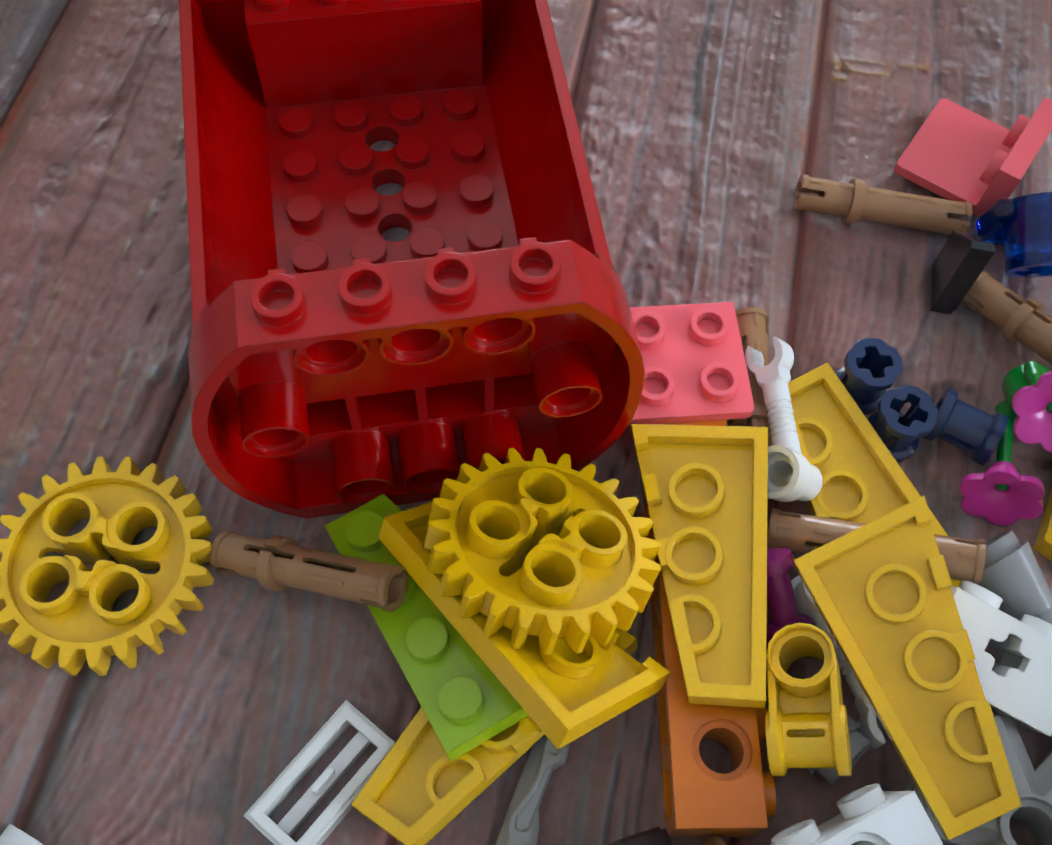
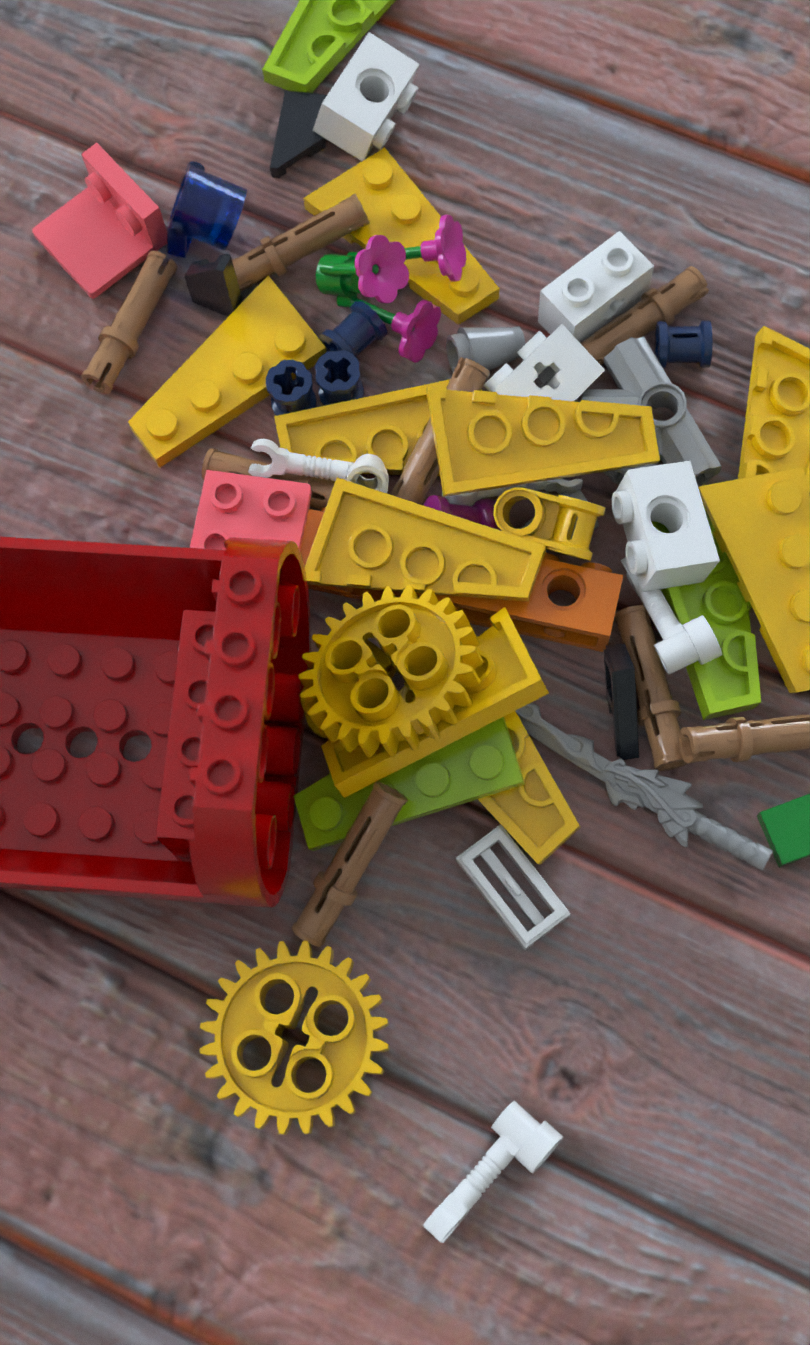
camera: 65 degrees left, 10 degrees up
none -> yellow wing [128,275,327,468]

